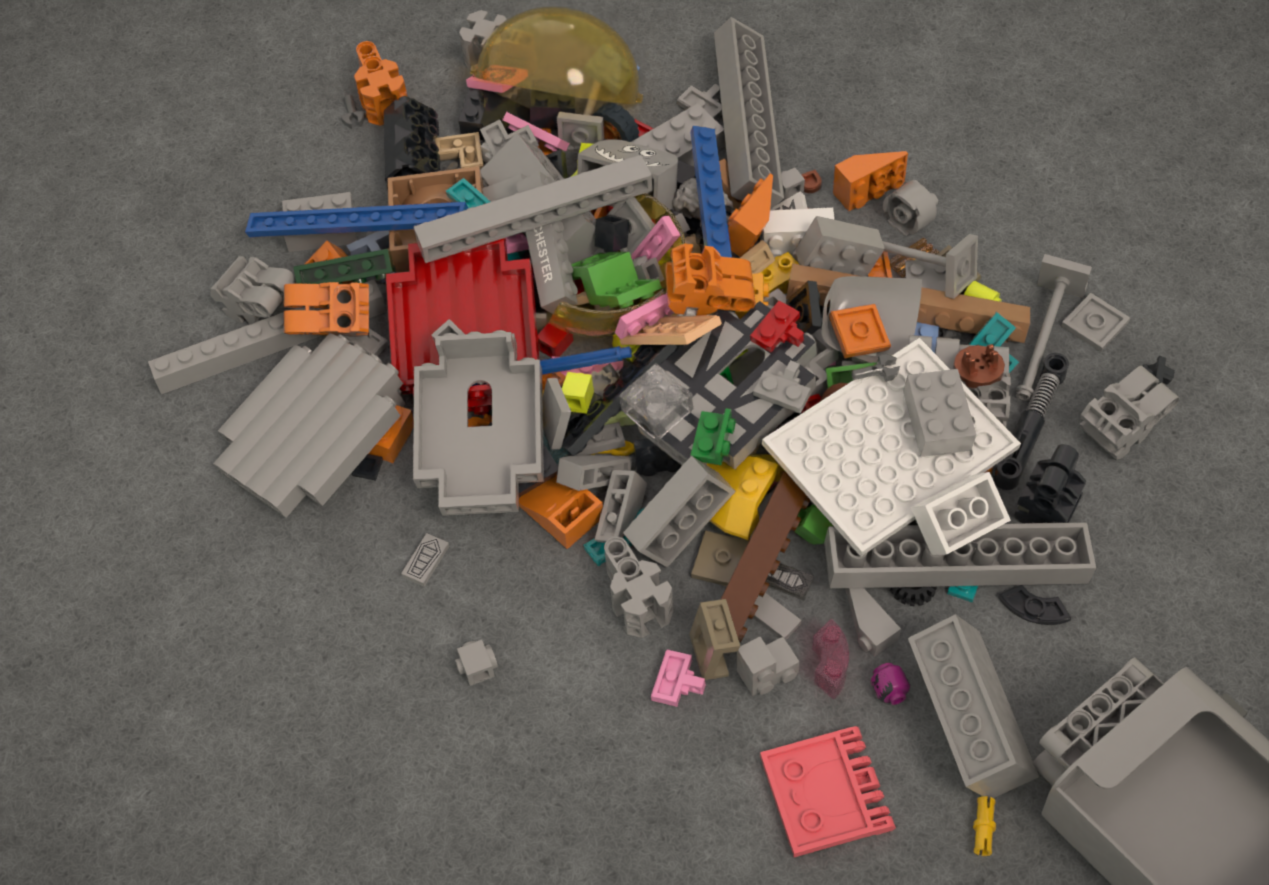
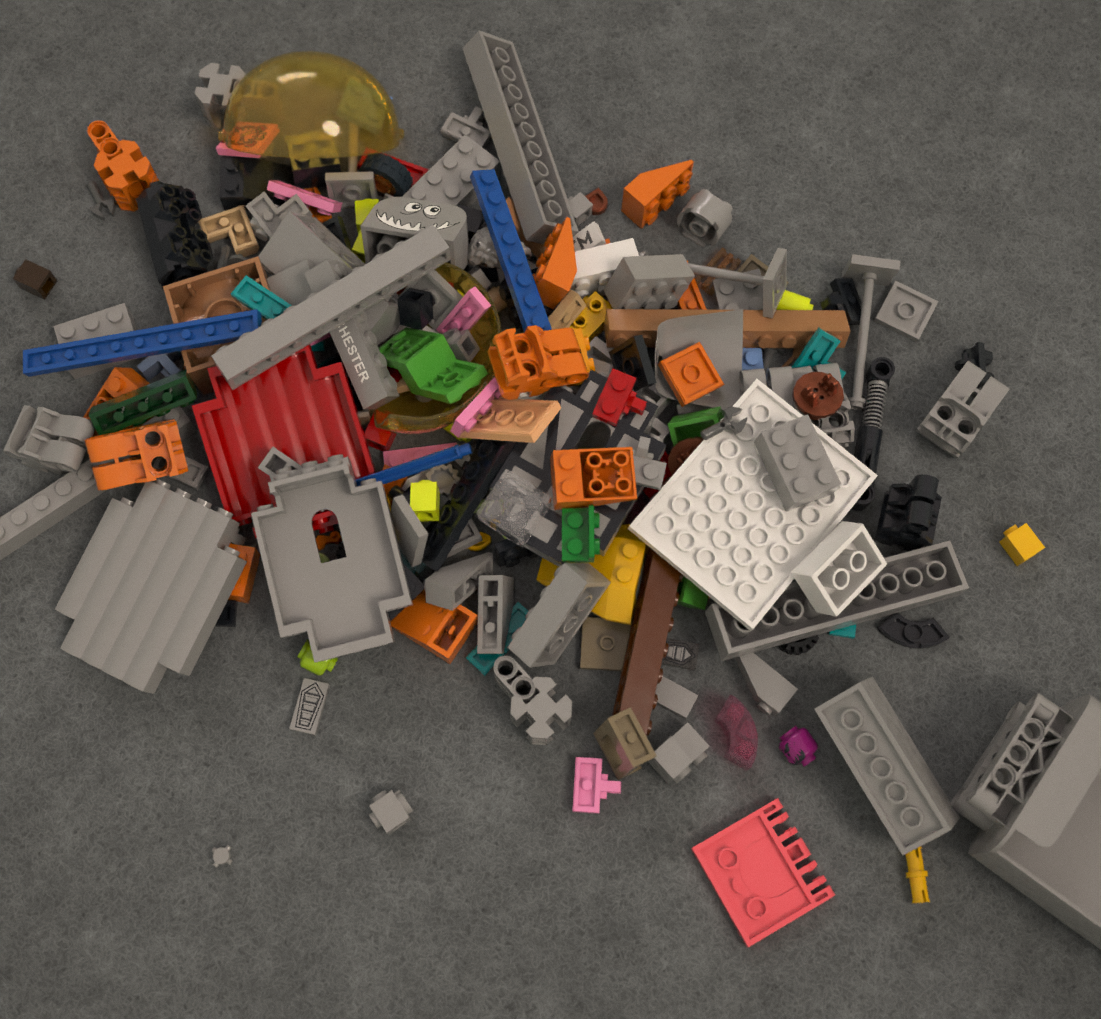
camera: 20 degrees left, 15 degrees up
none -> dark brown brick [13,259,58,300]
none -> light grey piece [211,845,233,867]
none -> lime head [297,639,338,676]
none -> orange slope [550,447,637,510]
none -> black hinge [820,278,862,325]
none -> yellow brick [999,523,1045,566]

